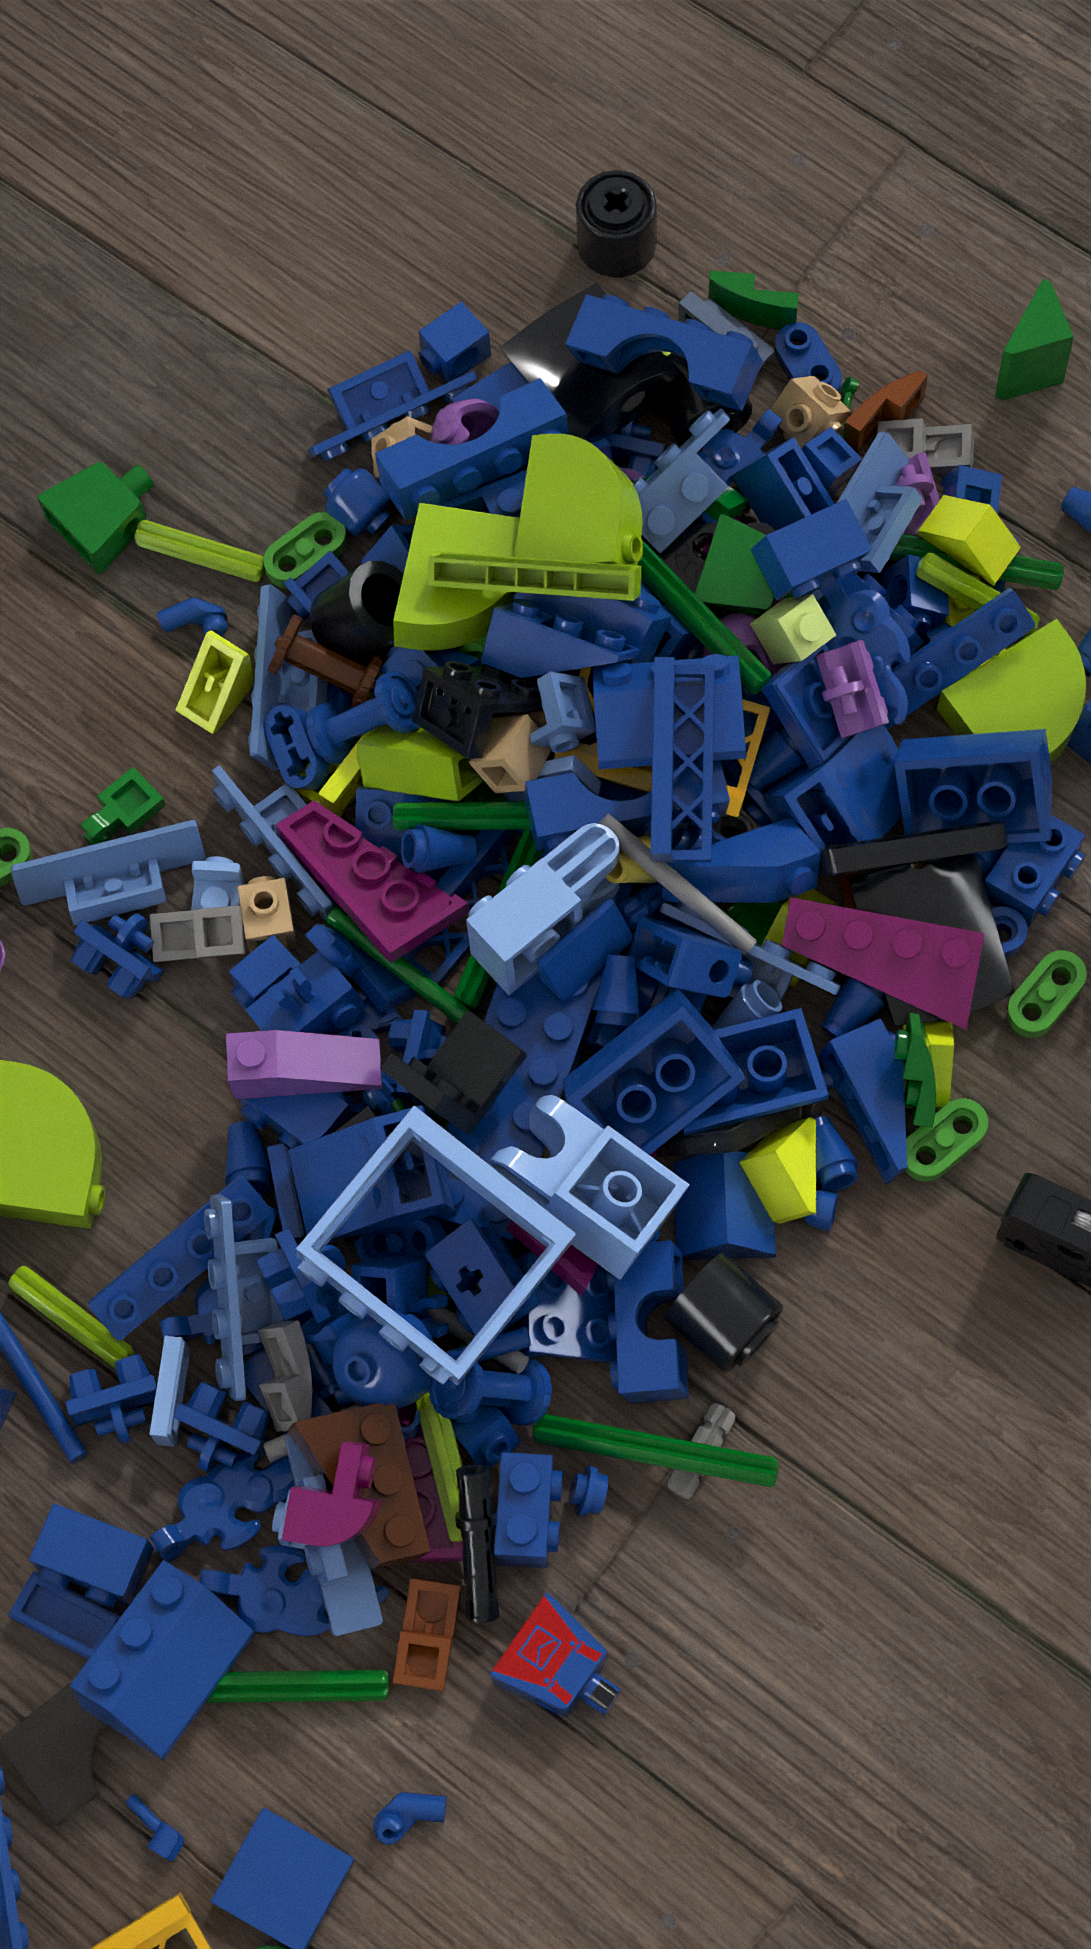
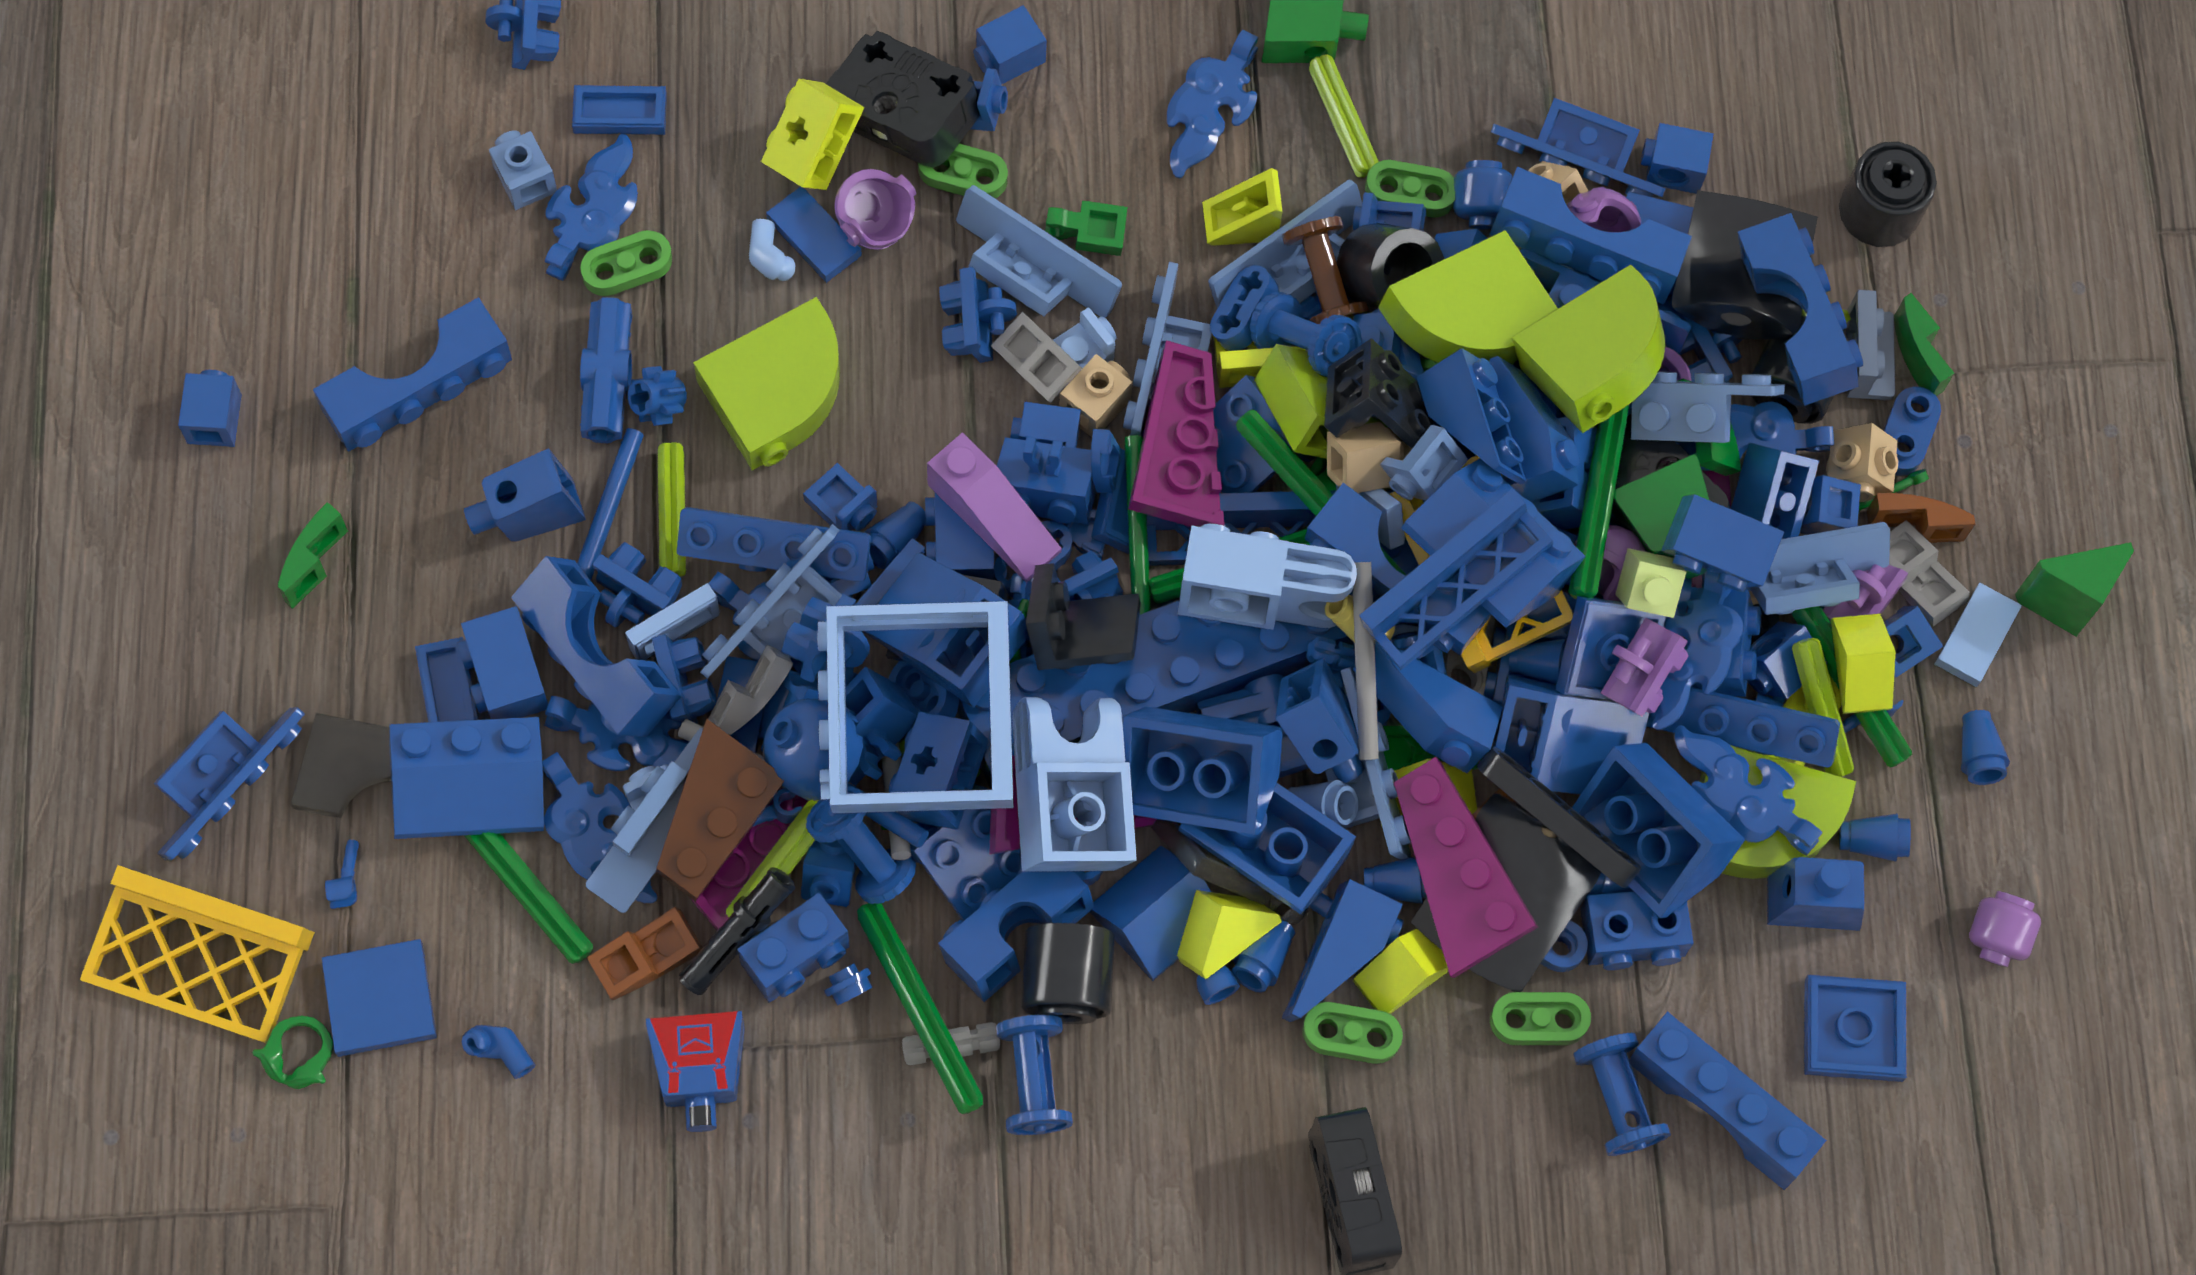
camera: 40 degrees right, 0 degrees up
blue arm [157,598,228,637] -> none
magenta brick [282,1441,382,1546] -> none
blue cone [401,824,476,873] -> none
lime piece [428,551,642,601] -> none
blue slope [538,898,633,1001] -> none
blue cone [592,954,640,1026] -> none
green slope [893,1012,936,1128] -> none
none -> blue arch [511,556,682,737]
none -> blue bracket [803,463,877,531]
none -> blue hose [996,1015,1073,1135]
none -> blue piece [1167,29,1259,179]
none -> blue piece [1675,725,1822,856]
none -> light blue tile [1934,583,2022,687]

